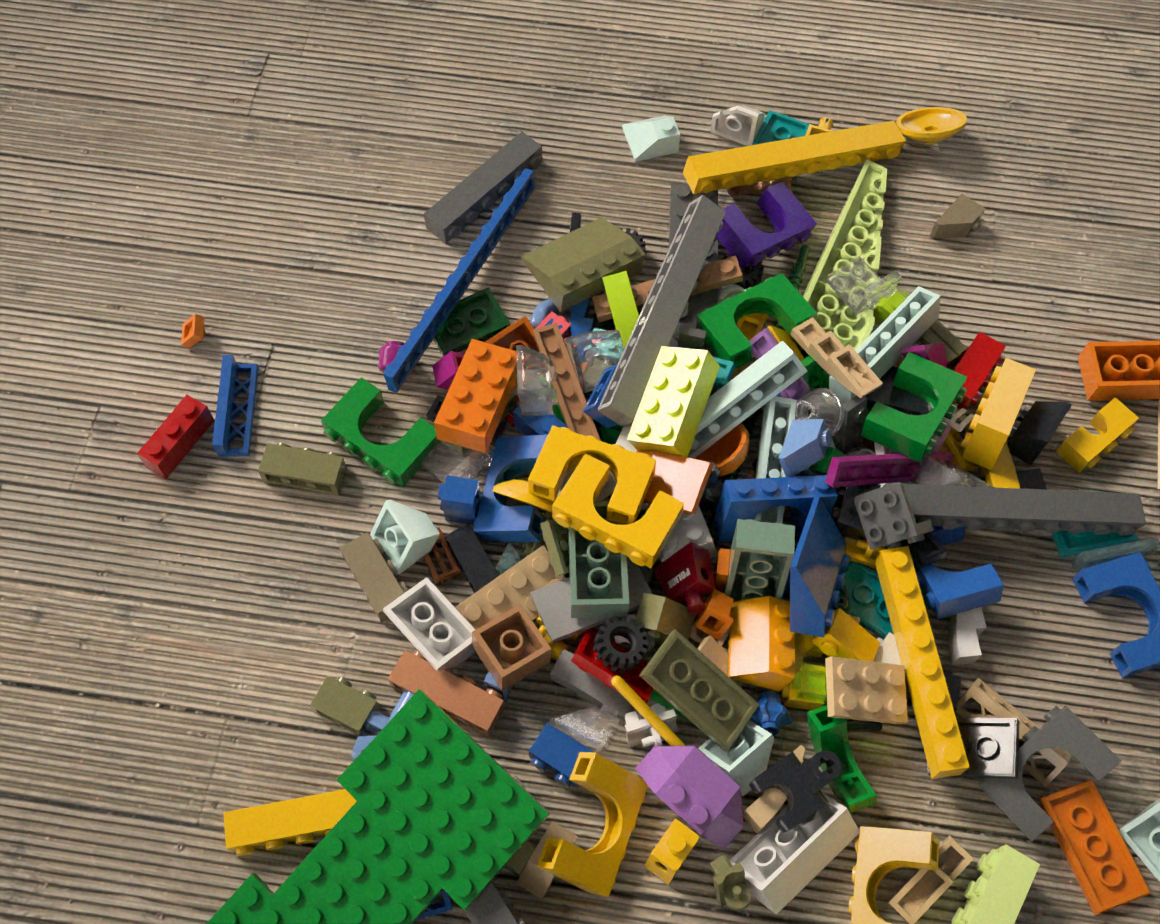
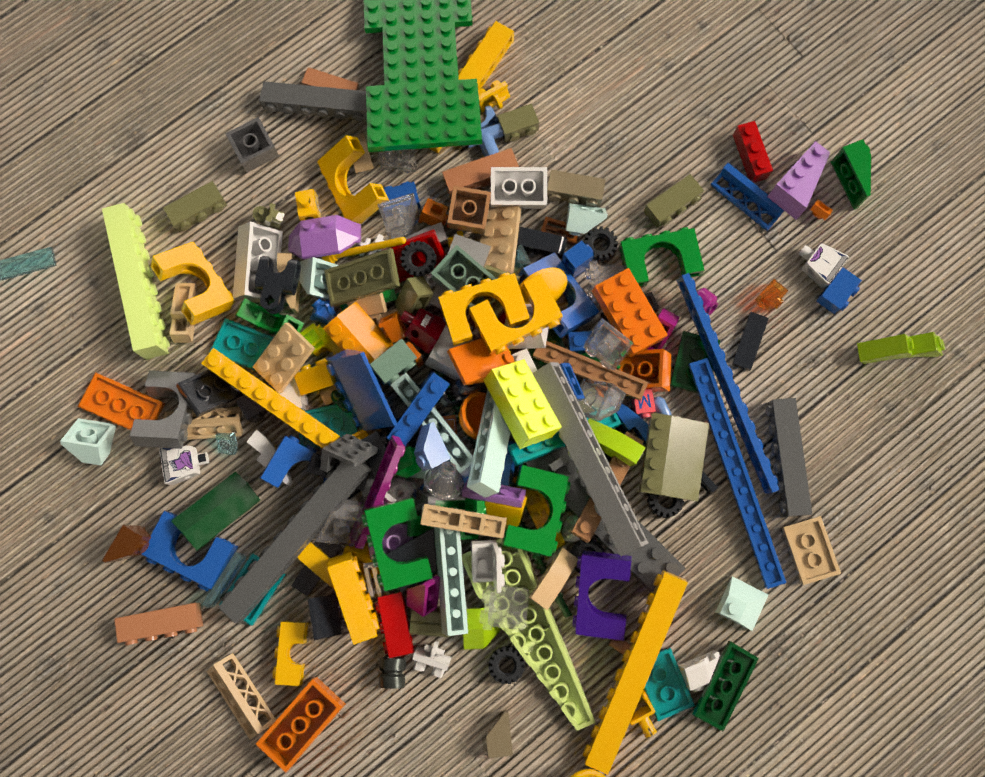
camera: 135 degrees right, 15 degrees up
none -> torso [159,446,209,485]
none -> dark green slope [171,471,260,551]
none -> teal tile [209,318,274,372]
none -> clear light blue slope [215,432,238,455]
none -> pearl dark grey wheel [379,657,406,689]
none -> white hips [412,641,452,678]
none -> orange brick [418,198,448,226]
none -> white bracket [471,540,505,593]
none -> yellow hips [478,80,510,113]
none -> black tyre [488,646,525,684]
none -> tan slope [529,547,578,610]
none -> black tyre [584,226,618,263]
none -> blue plate [688,358,787,589]
none -> dark green slope [692,641,759,731]
none -> black tile [732,312,769,371]
none -> clear orange brick [755,279,788,312]
none -> medium lavender wedge [767,141,830,220]
none -> tan plate [782,516,841,585]
none -> white torso [798,243,849,289]
none -> blue brick [816,267,862,314]
none -> green slope [830,139,871,210]
none -> lime arch [857,332,945,364]

